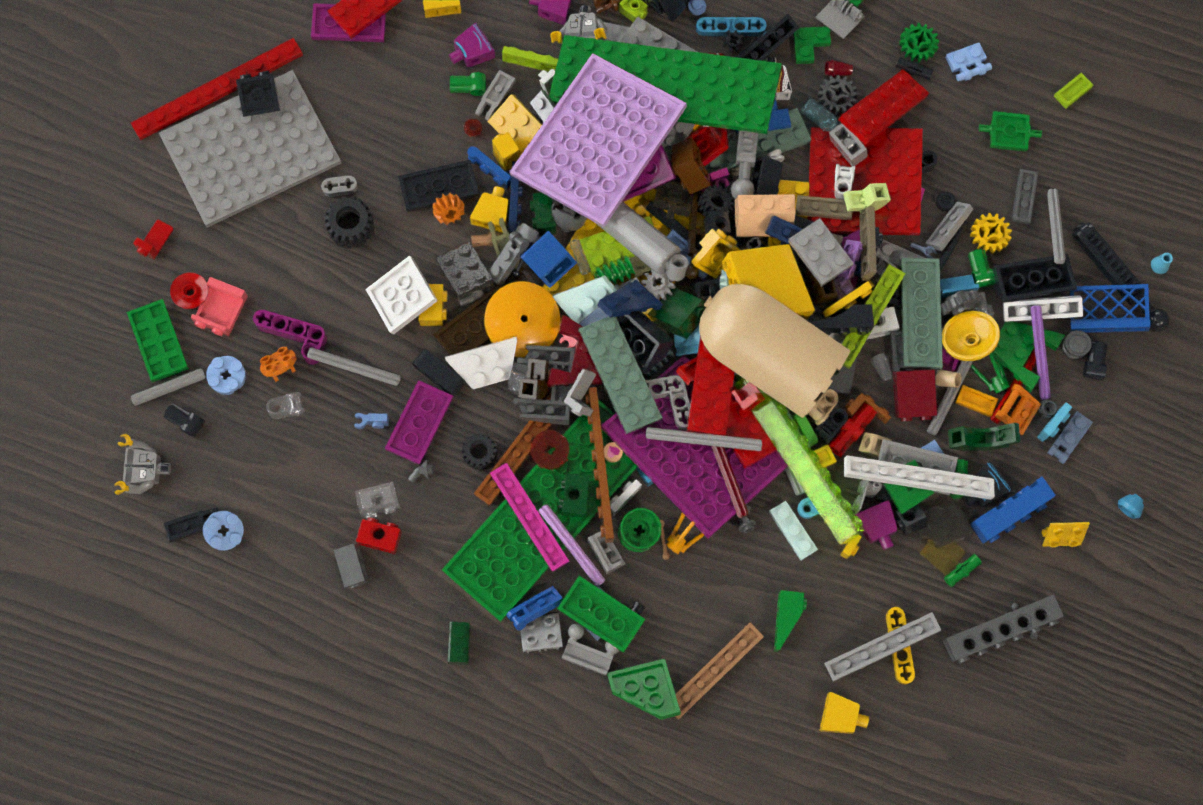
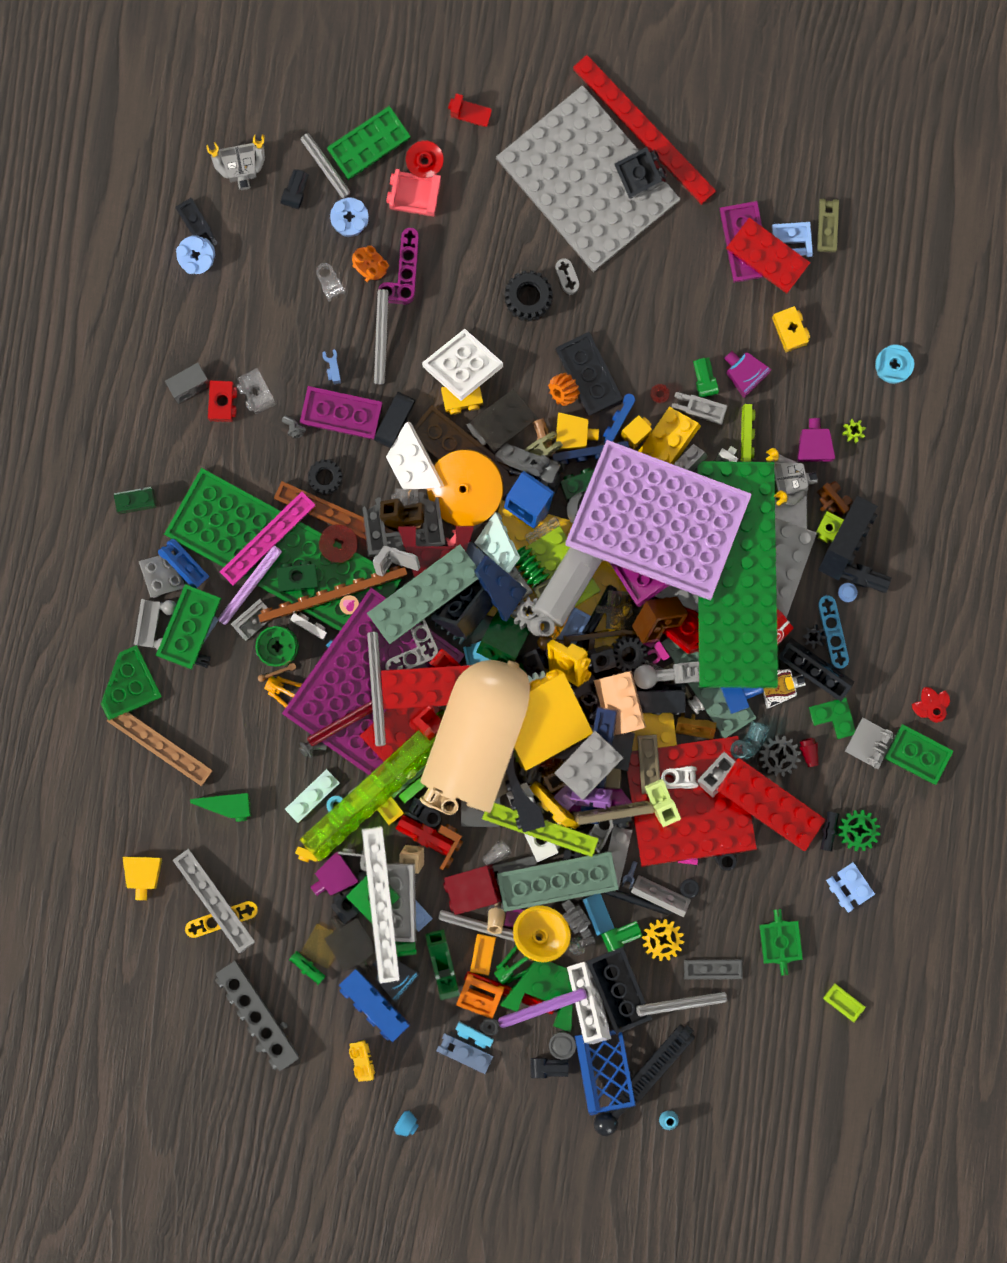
camera: 80 degrees right, 10 degrees up
none -> pearl gold plate [675,713,717,739]

